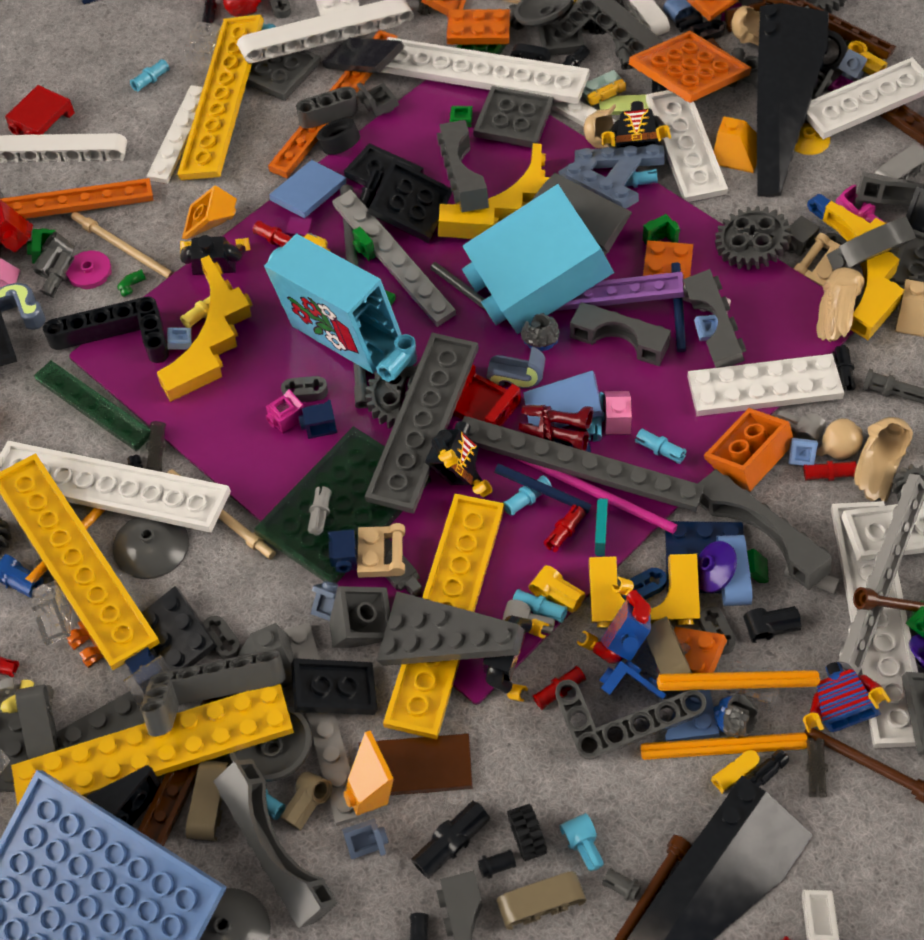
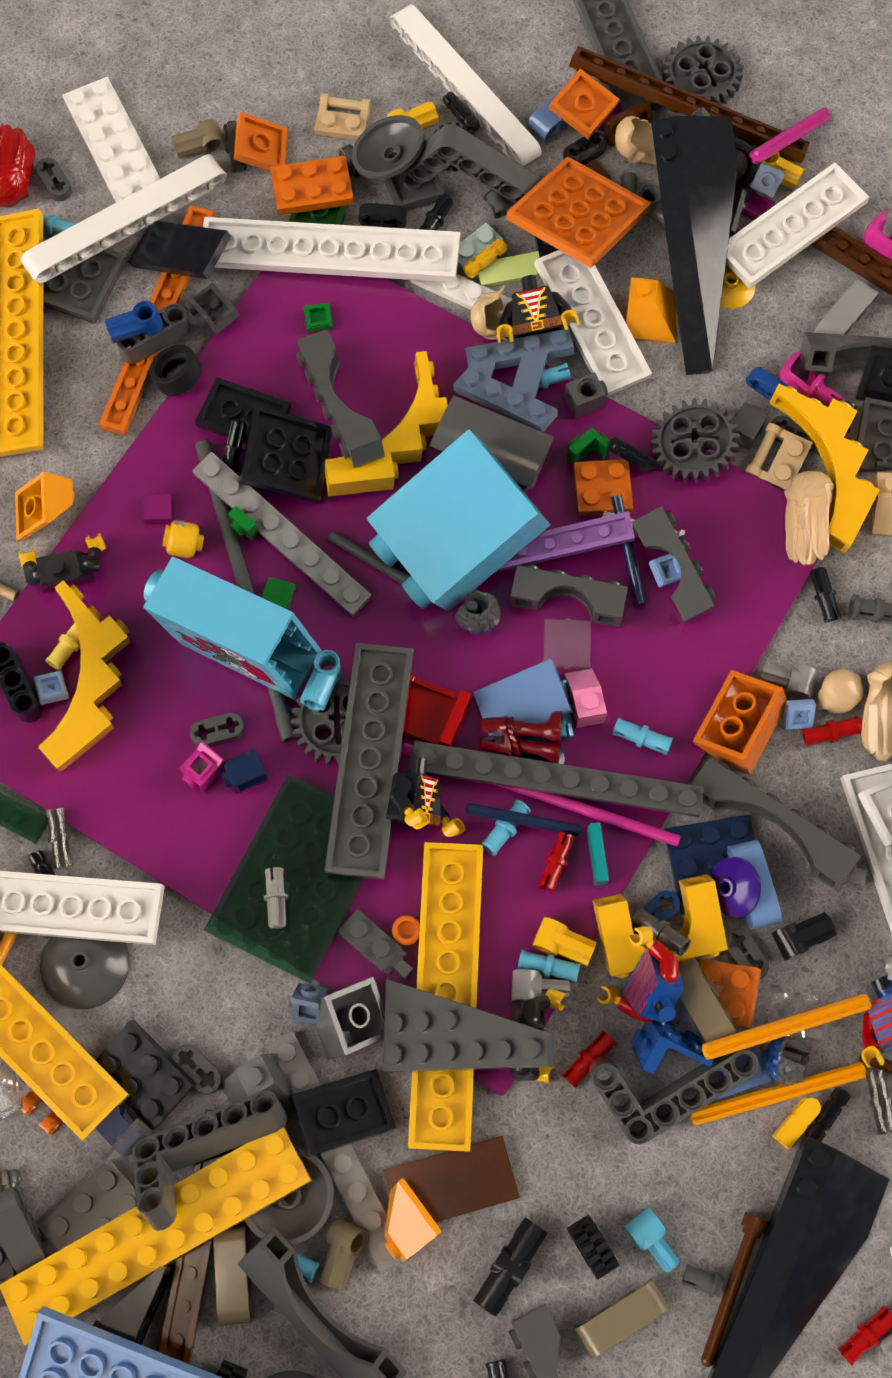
camera: 15 degrees left, 15 degrees up
tan bar [167,469,276,560] -> none
red pin [253,221,292,247] -> none
medium blue tile [269,160,346,219] -> none
dark blue window [328,529,358,573] -> none
sand blue bracket [342,818,389,859] -> none
tan plate [357,523,405,578] -> none
dark grey plate [473,86,554,148] -> none
black pin [477,849,516,879] -> none
sand blue animal [487,347,545,388] -> none
black pin [675,11,703,32] -> none
white plate [687,354,844,416] -> none
green tile [747,549,769,583] -> none
dark grey arch [827,217,916,270] -> none
none -> blue piece [105,301,163,343]
none -> orange tile [392,915,420,947]
none -> clear piece [543,617,591,671]
none -> dark grey brick [564,372,608,418]
none -> black axle [608,437,657,473]
none -> dark grey pin [631,907,691,956]
none -> dark pink axle [749,108,830,164]

